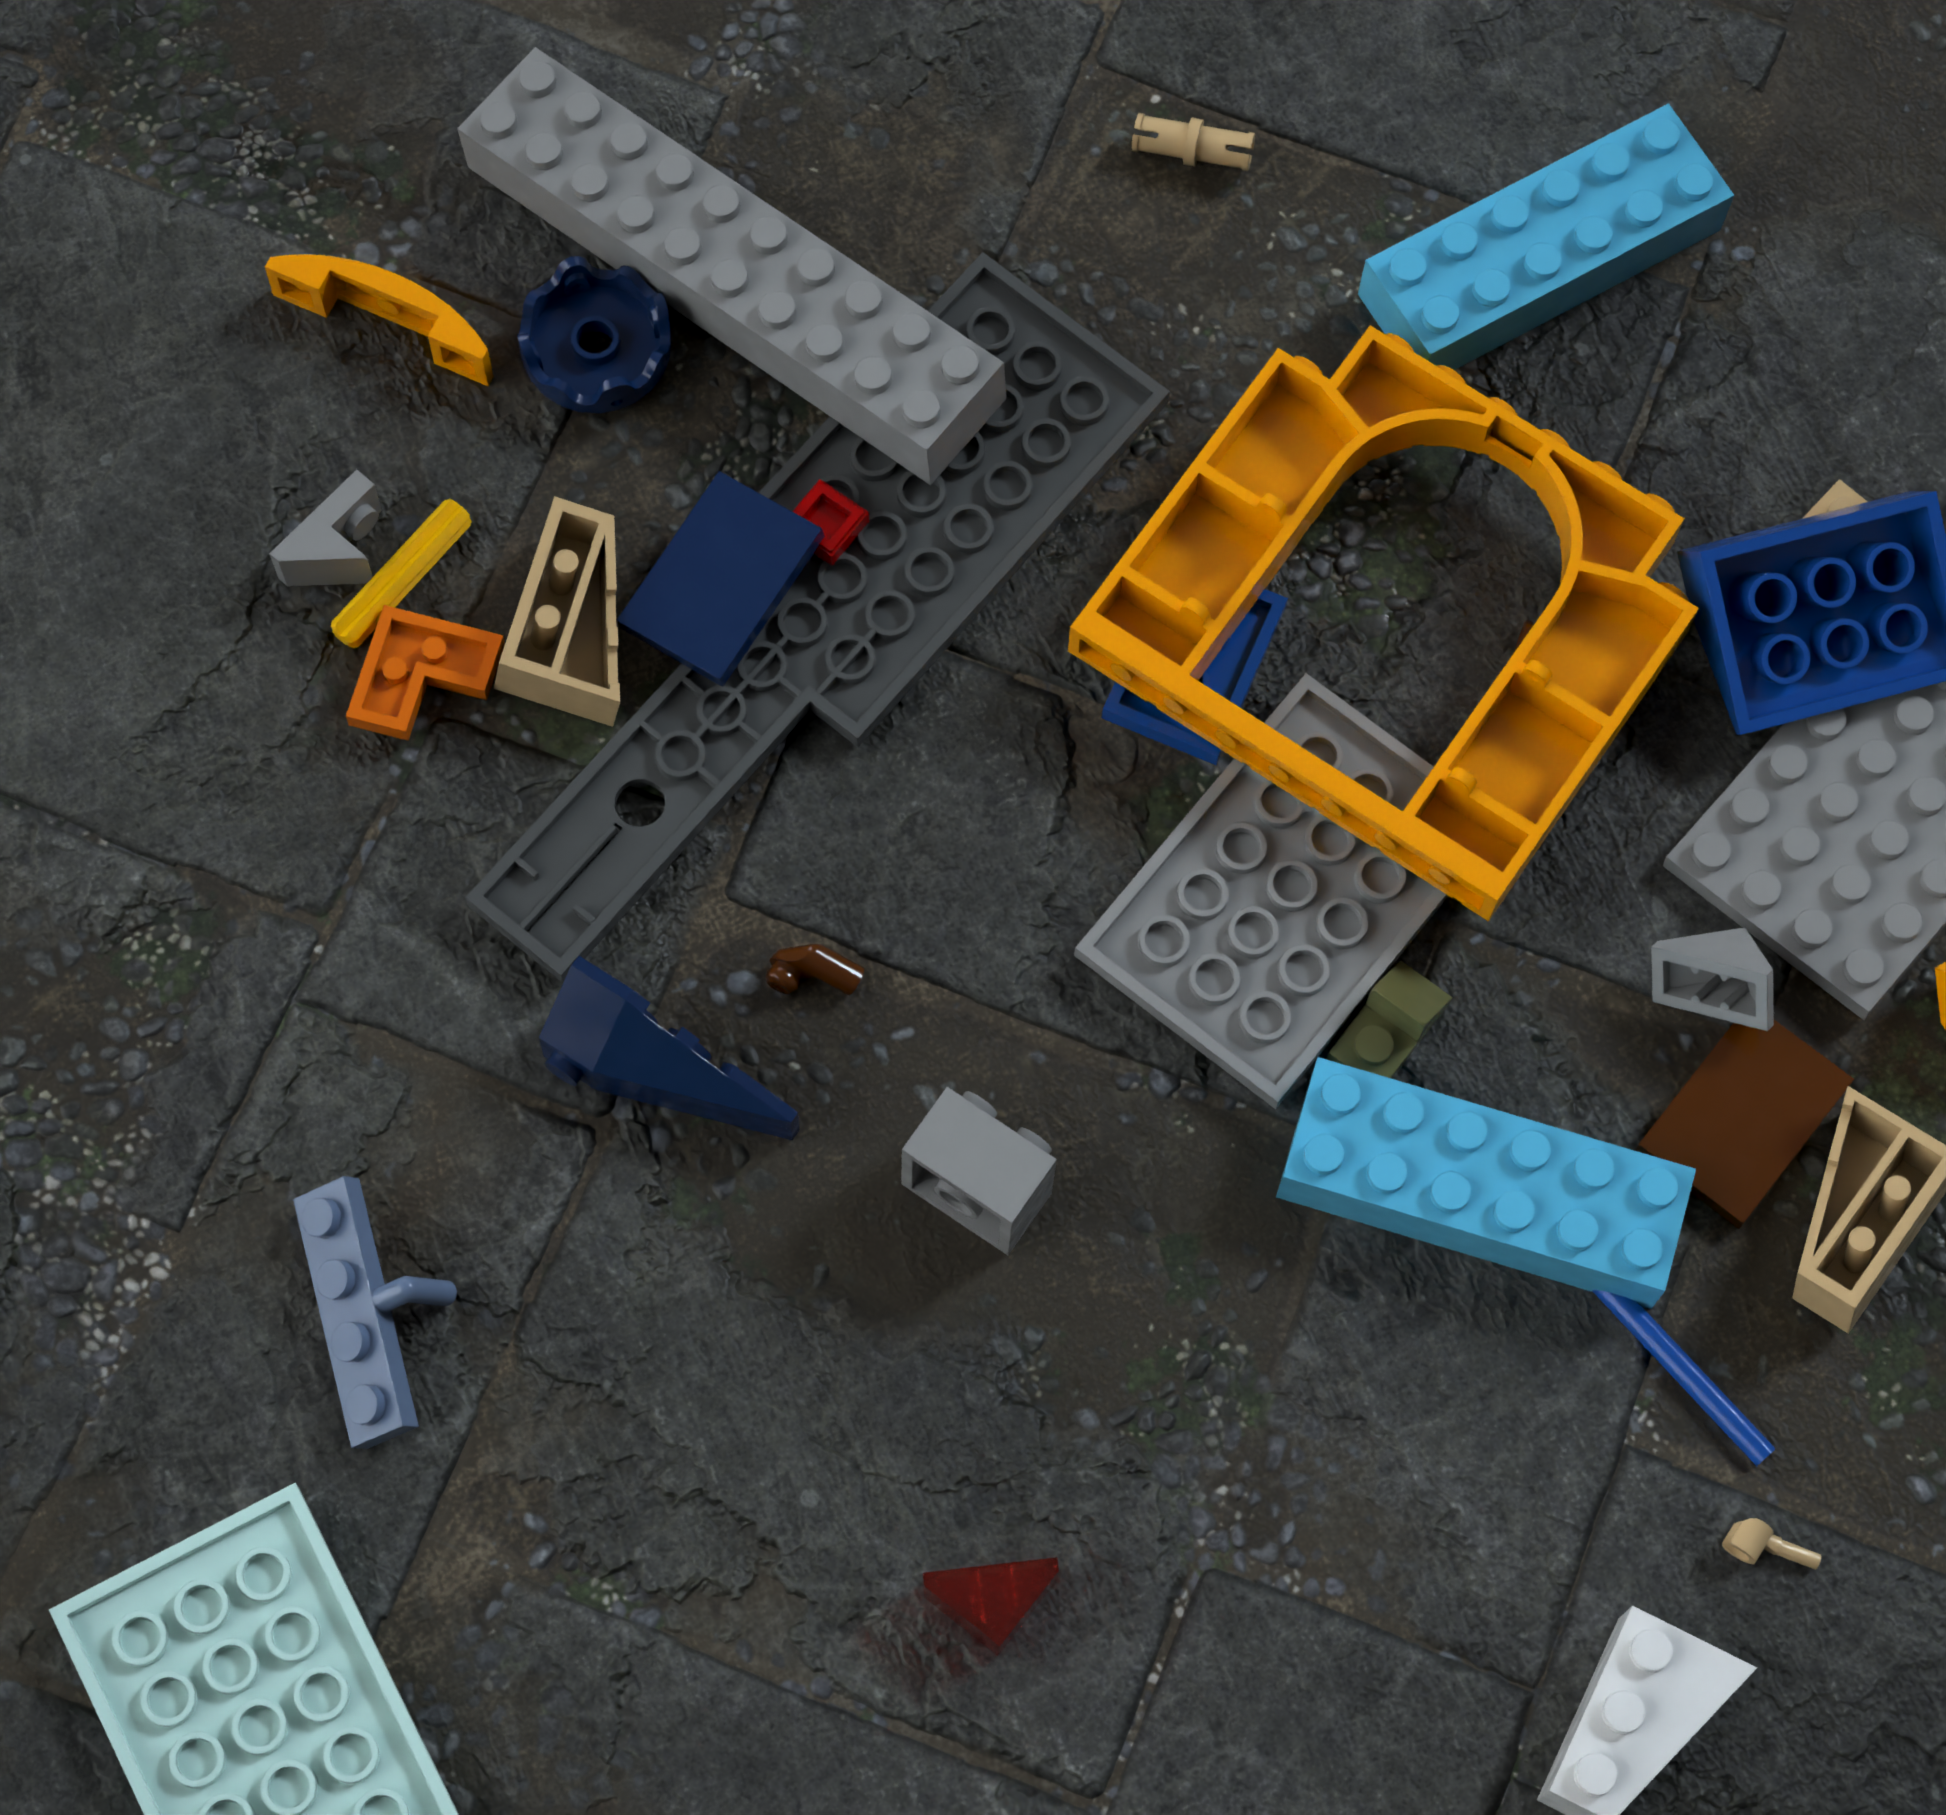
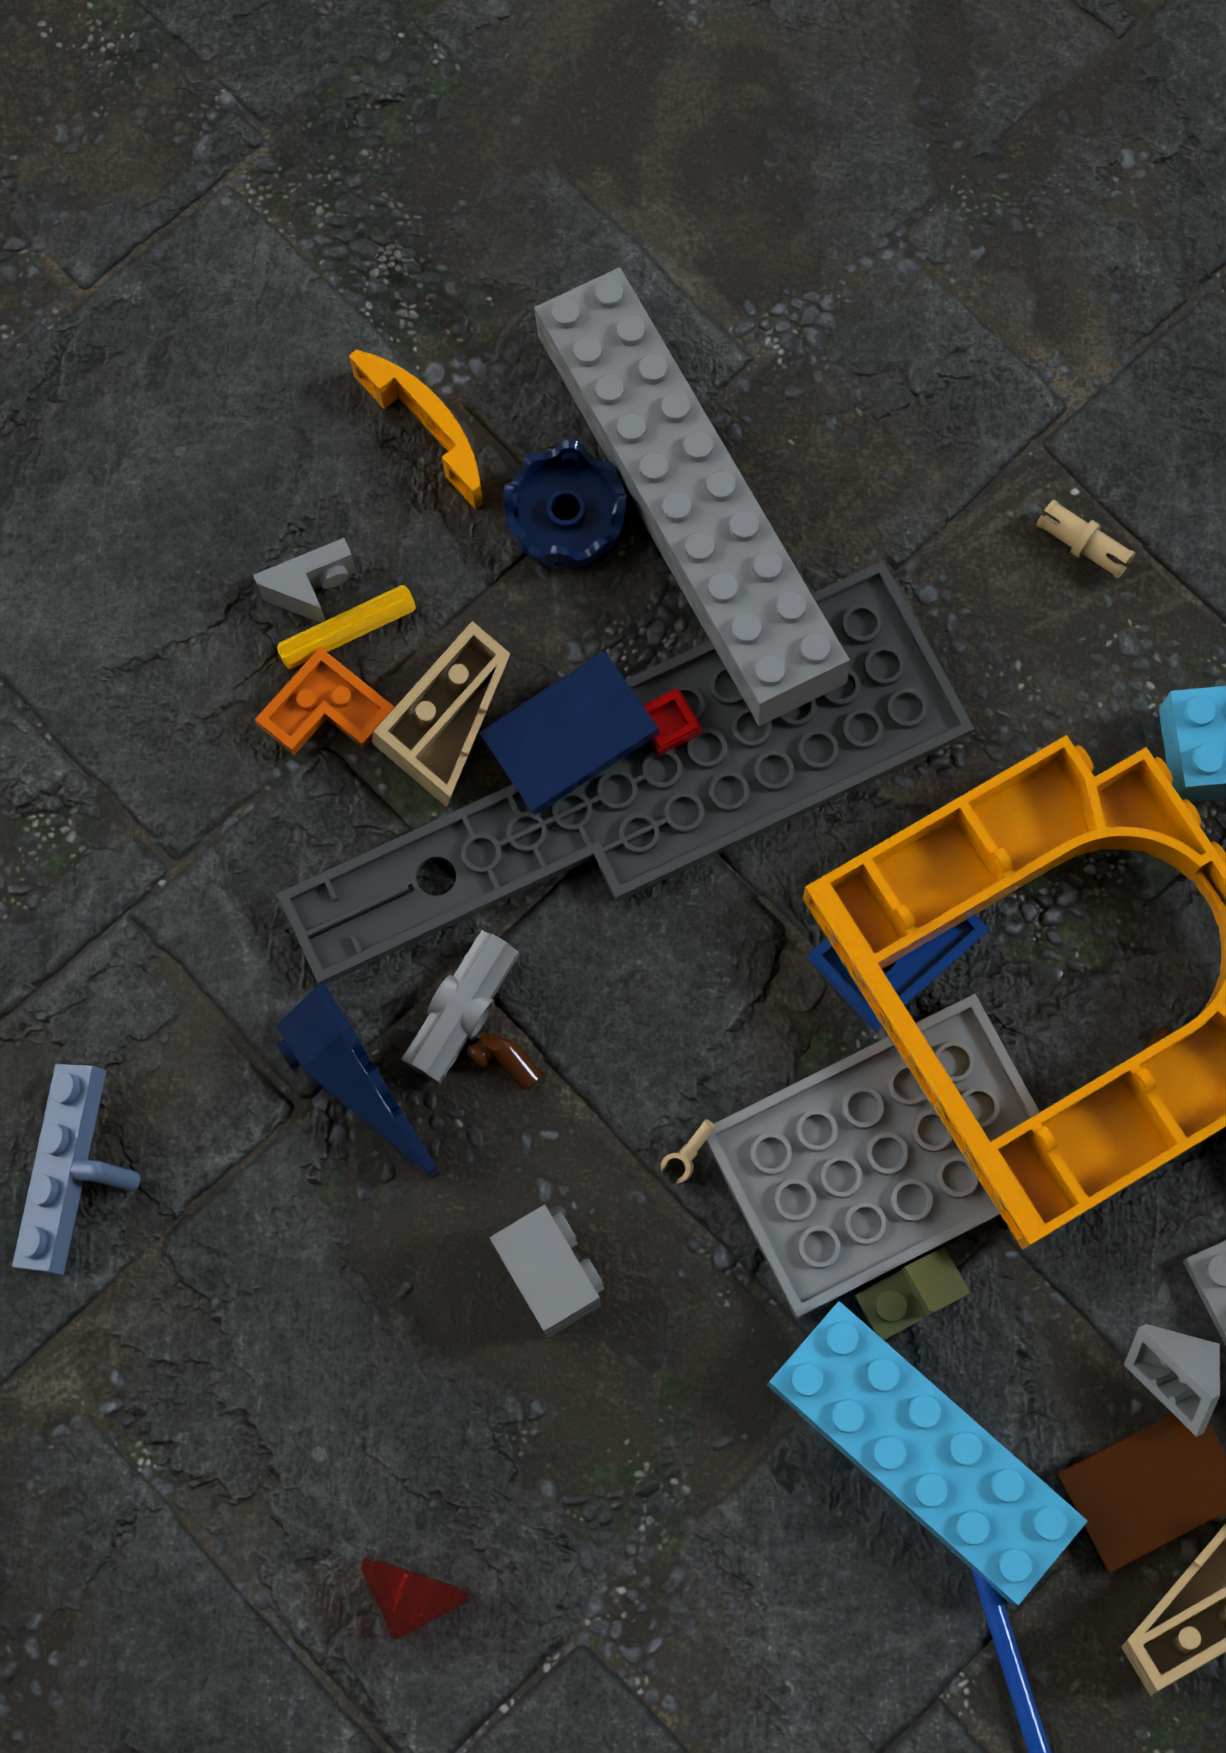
camera: 30 degrees right, 5 degrees up
none -> light grey piece [401,930,519,1084]
none -> tan hand [661,1119,715,1184]

